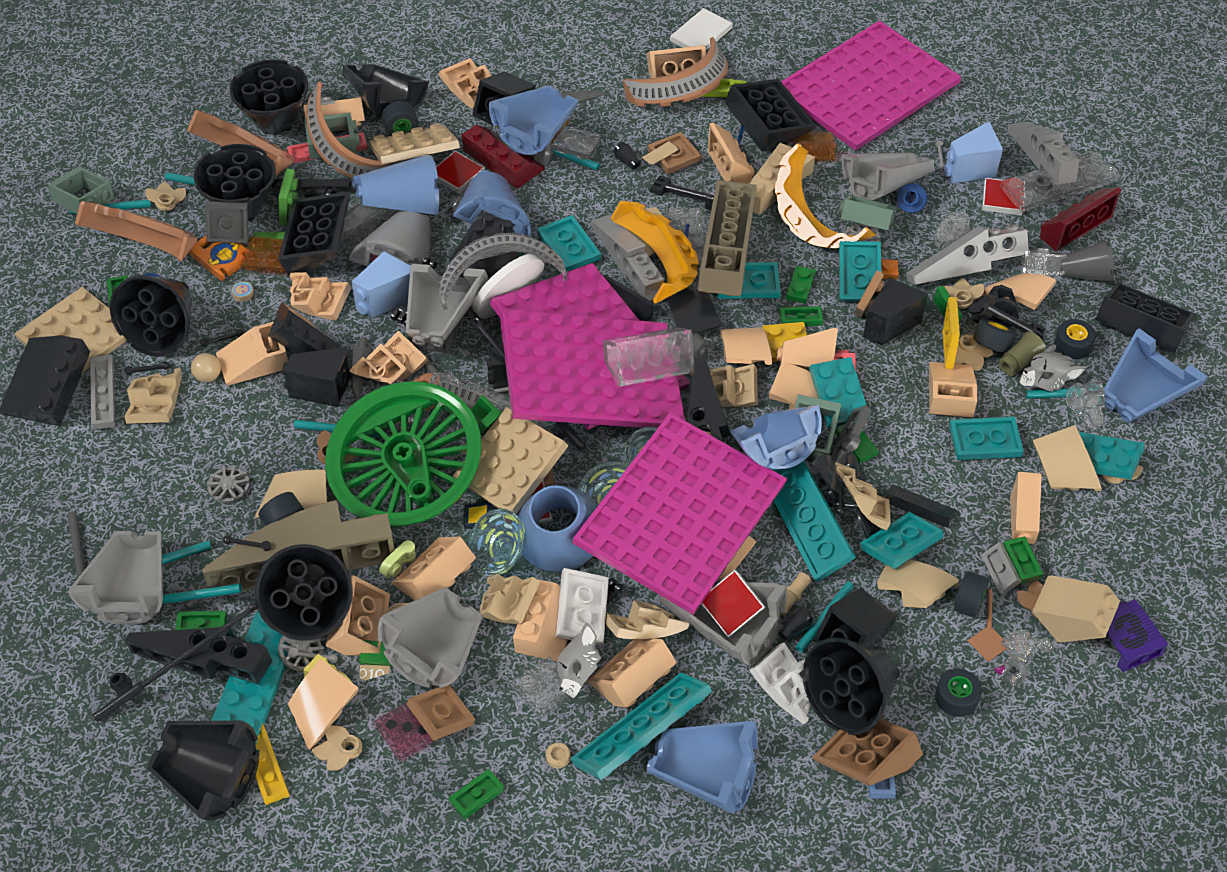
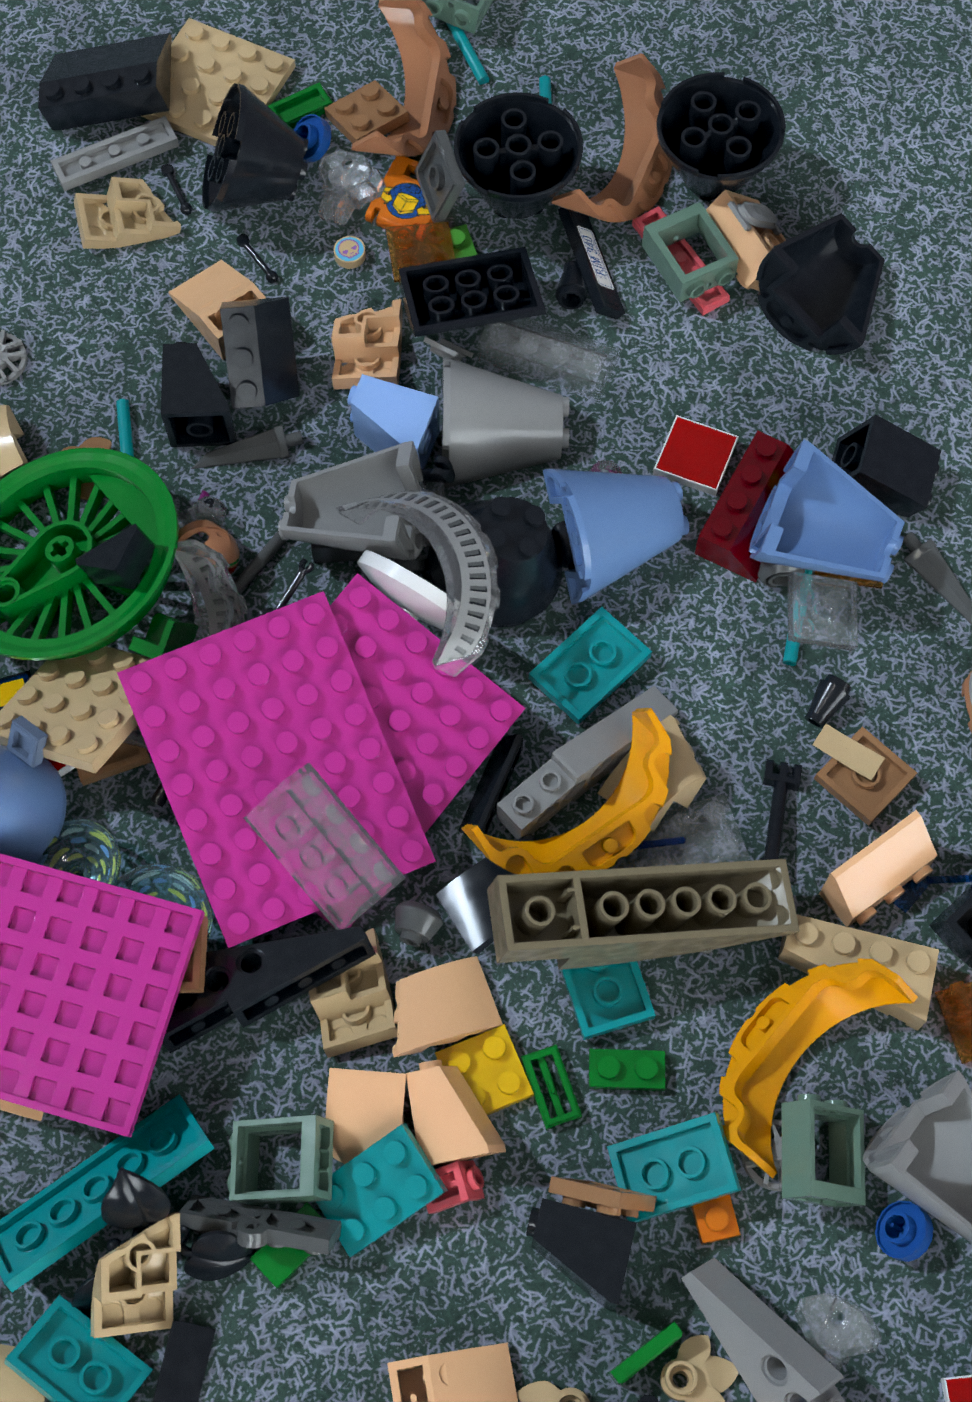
camera: 75 degrees right, 15 degrees up
tan plate [145,182,186,211] -> none
tan piece [191,353,221,382] -> none
bright green plate [279,169,298,225] -> none
windscreen [306,81,415,178] -> none
light nougat slope [349,331,429,384] -> none
medium blue cone [352,155,439,215] -> none
tan plate [369,123,460,164] -> none
black wheel [381,101,419,136] -> none
light nougat slope [438,58,492,109] -> none
medium blue cone [730,405,822,469] -> none
yellow tile [942,297,960,369] -> none
none -> sand blue tile [7,716,48,768]
none -> black slope [75,523,155,590]
none -> clear hinge [318,149,386,226]
none -> medium nougat plate [324,80,410,144]
none -> light grey piece [423,337,474,361]

